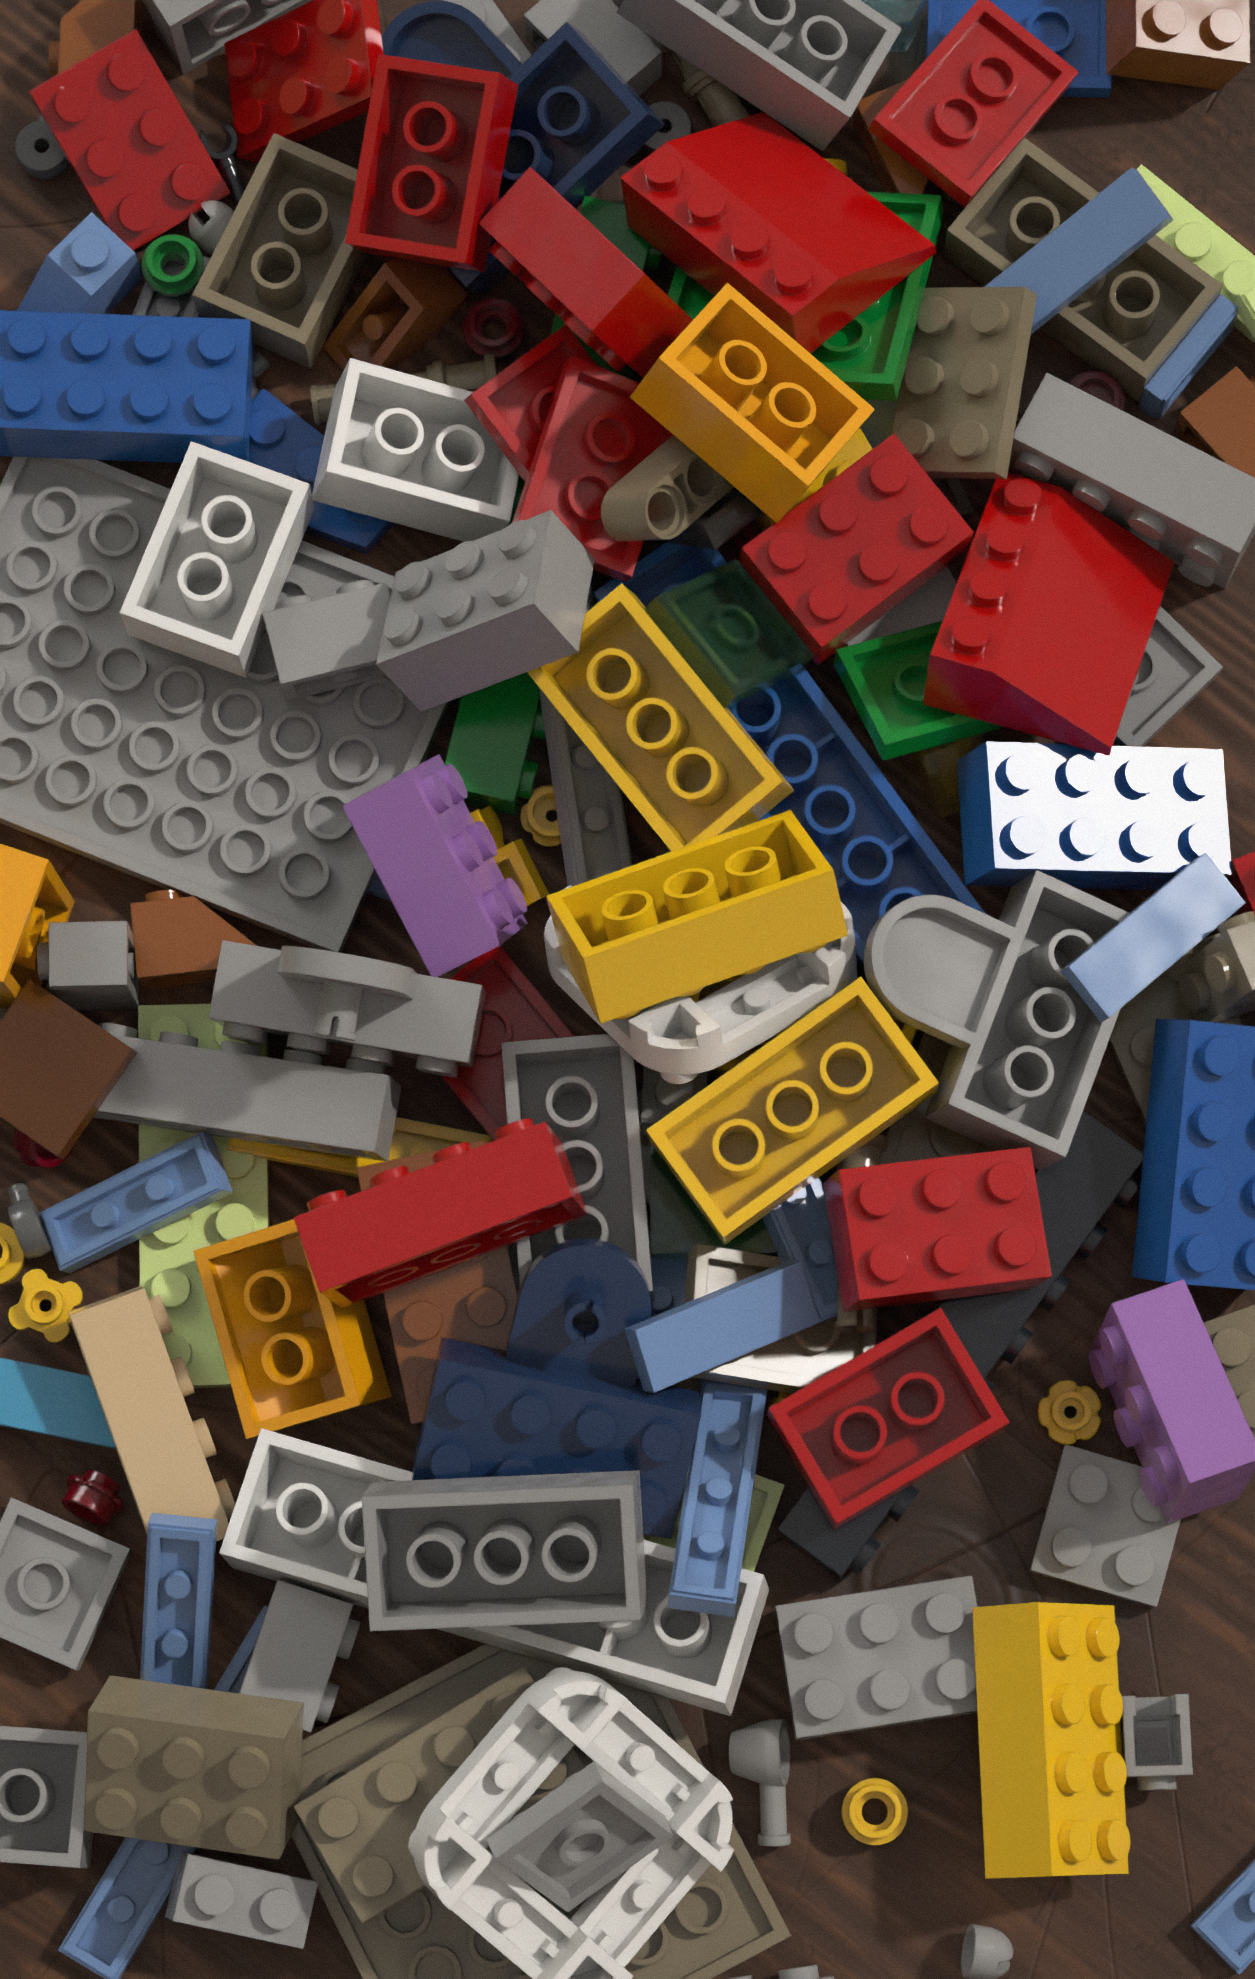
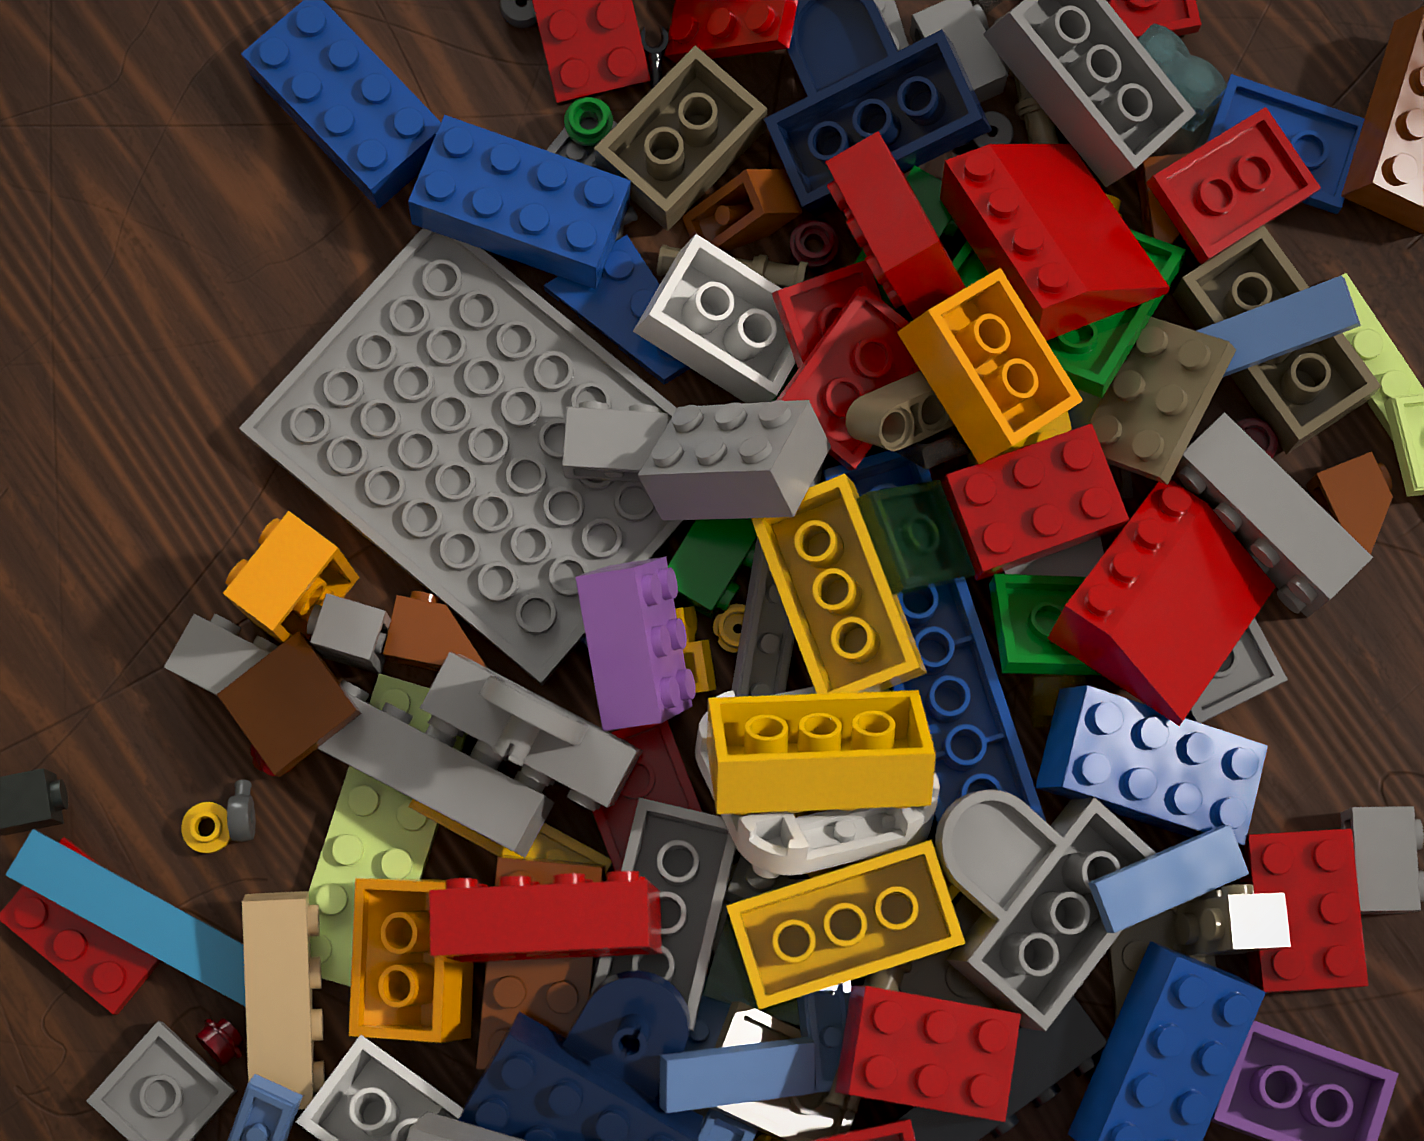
camera: 15 degrees right, 0 degrees up
yellow plate [8,1269,83,1343] -> none
medium blue slope [17,212,144,314] -> none
medium blue tile [39,1131,233,1273] -> none
white brick [120,441,315,678] -> none
light grey hinge [188,200,234,256] -> none
red brick [345,54,518,273] -> none
medium blue tile [1139,294,1238,420] -> none

